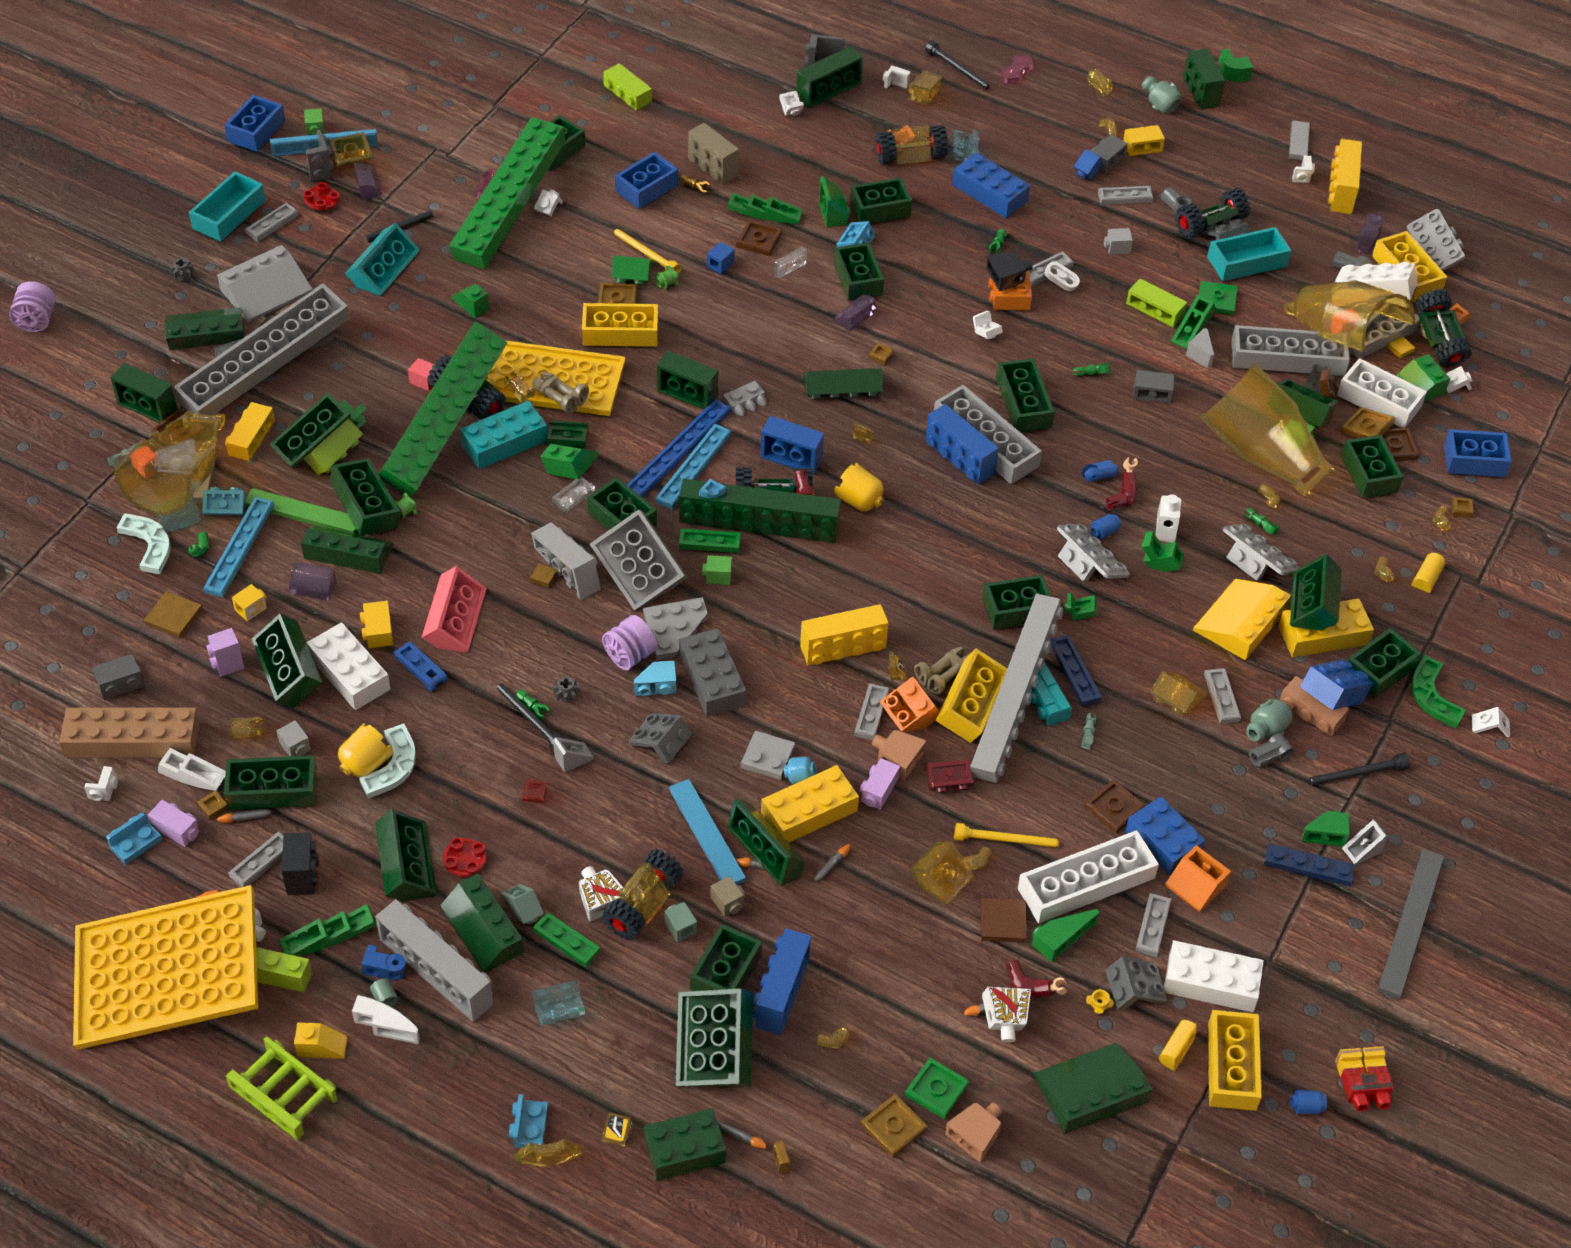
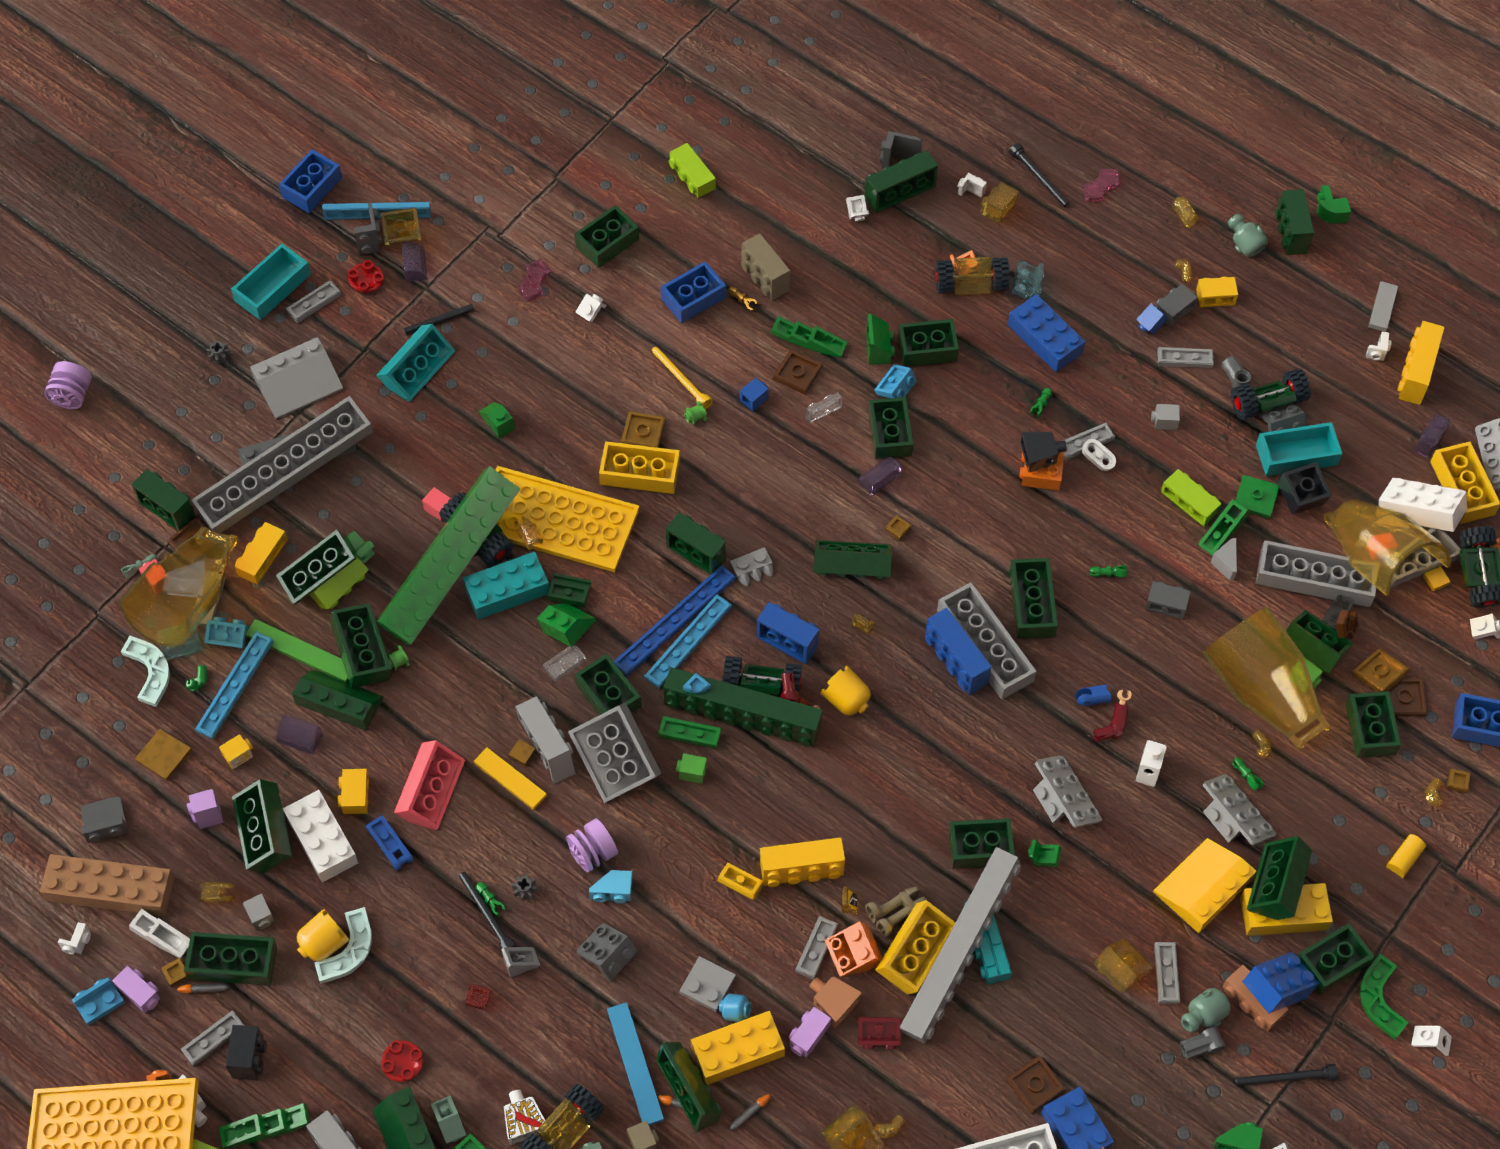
camera: 10 degrees right, 10 degrees up
dark green slope [164,307,245,350] -> none
bright green brick [304,108,325,135] -> none
dark green slope [375,809,437,902] -> none
green brick [449,117,566,270] -> none
dark tan piece [532,372,589,414] -> none
green slope [611,255,653,285] -> none
light grey plate [643,597,708,660] -> none
dark grey piece [679,628,746,717] -> none
yellow piece [954,823,1059,847] -> none
white bracket [973,311,1003,339] -> none
dark blue plate [1050,634,1102,707] -> none
sand green piece [1081,713,1097,750] -> none
blue brick [1090,514,1121,539] -> none
green brick [1142,531,1184,572] -> none
dark grey piece [1332,251,1372,269] -> none
white brick [1337,358,1427,428] -> none
clear yellow arm [1375,556,1395,582] -> none
green slope [1396,354,1450,402] -> none
none -> yellow tile [474,747,547,810]
none -> yellow brick [717,863,763,900]
none -> black brick [1277,462,1332,515]

